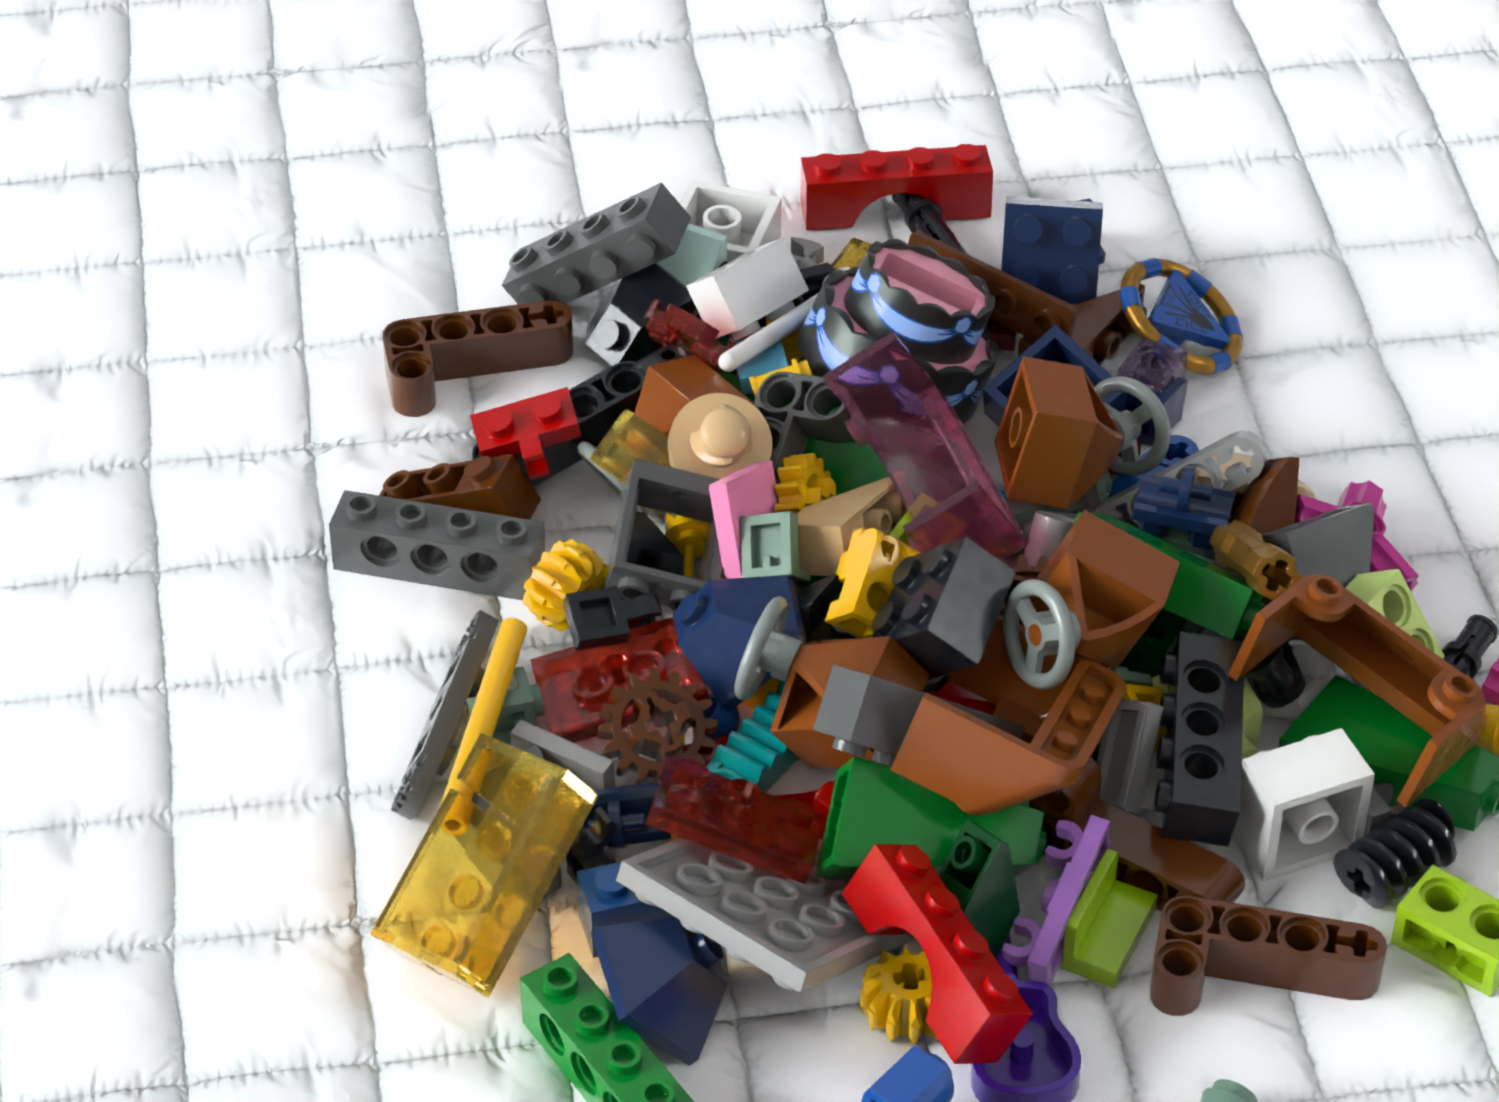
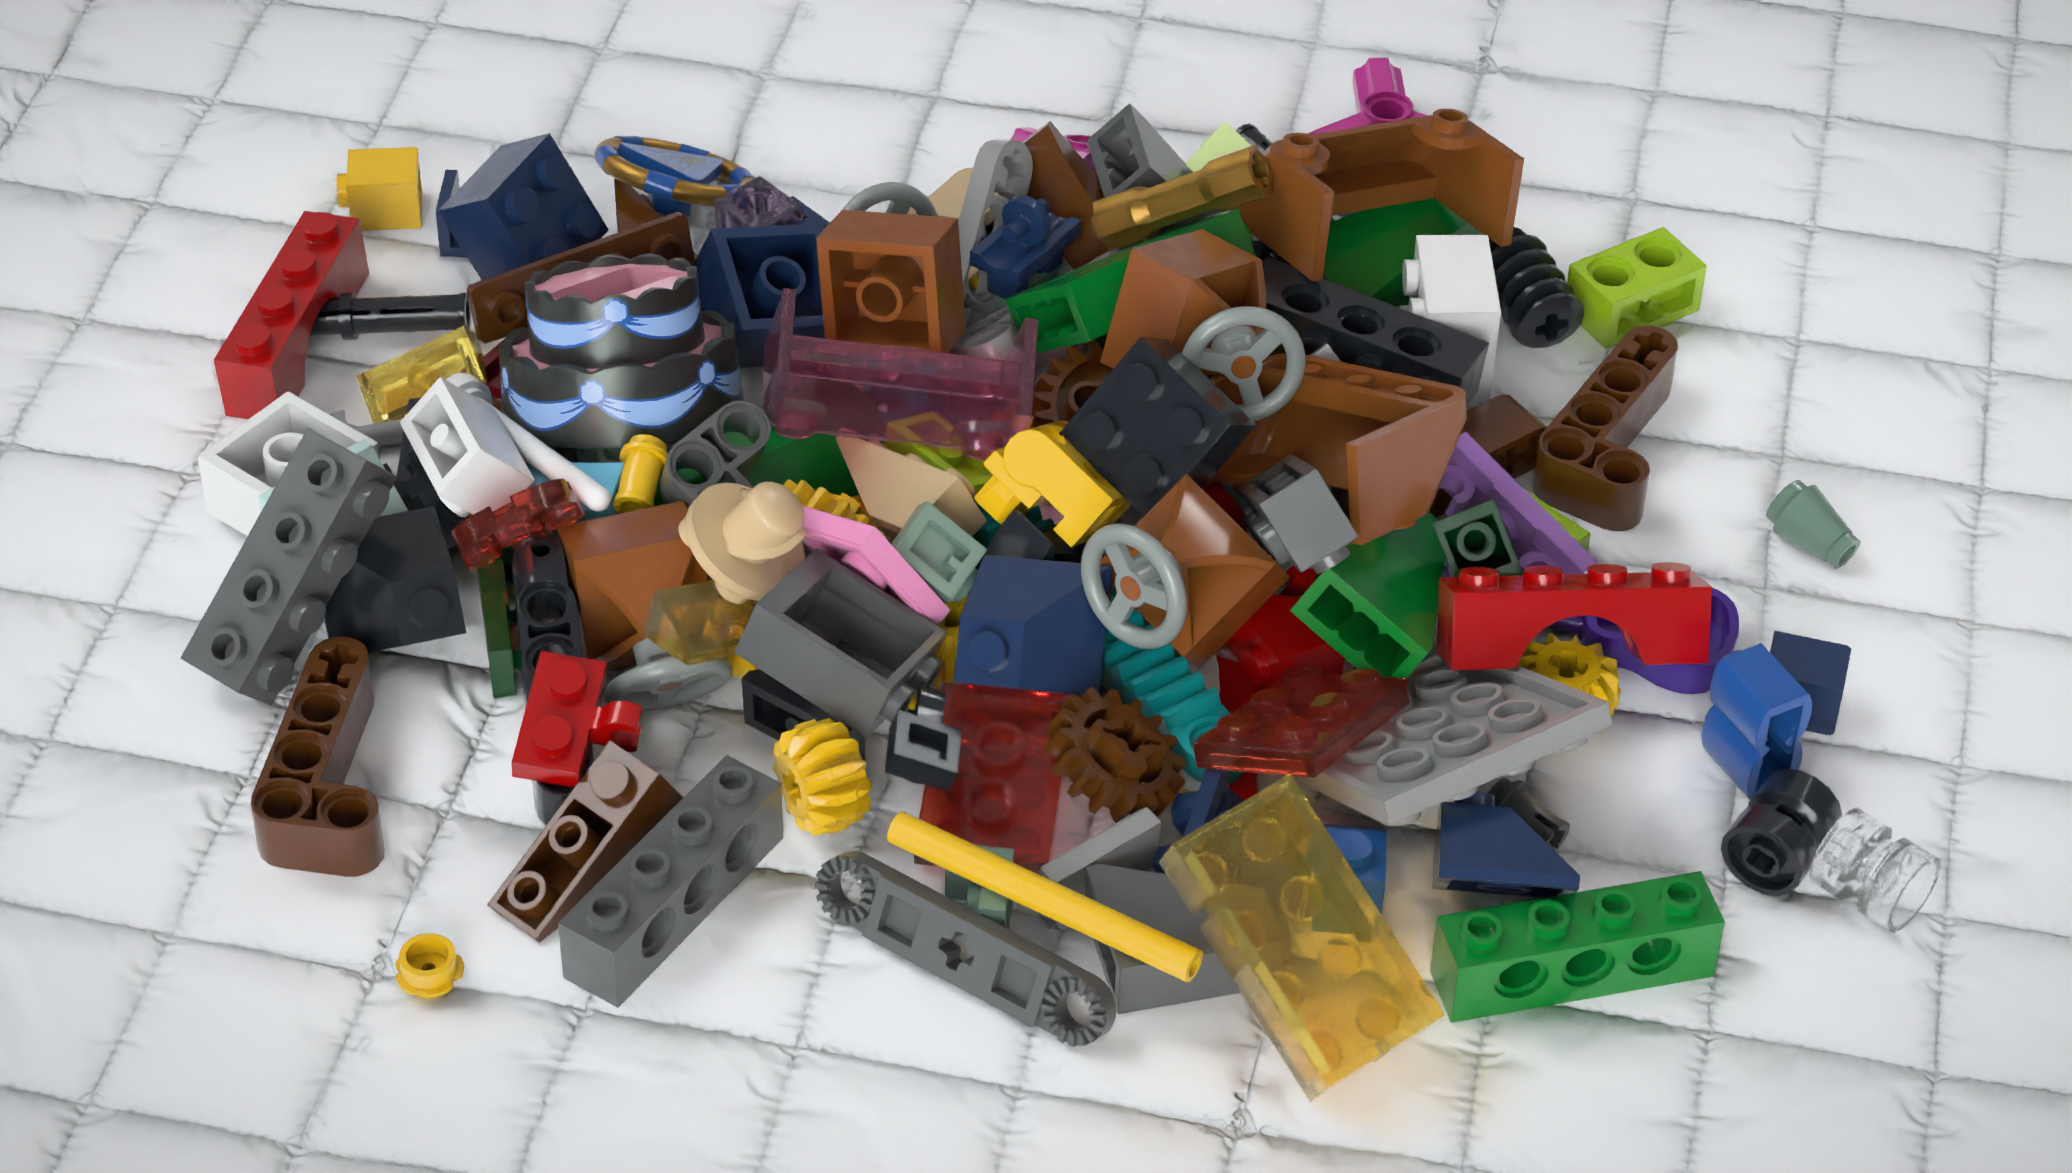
camera: 70 degrees left, 0 degrees up
none -> yellow brick [336,147,423,231]
none -> yellow plate [395,933,464,998]
none -> dark grey pin [1487,778,1570,849]

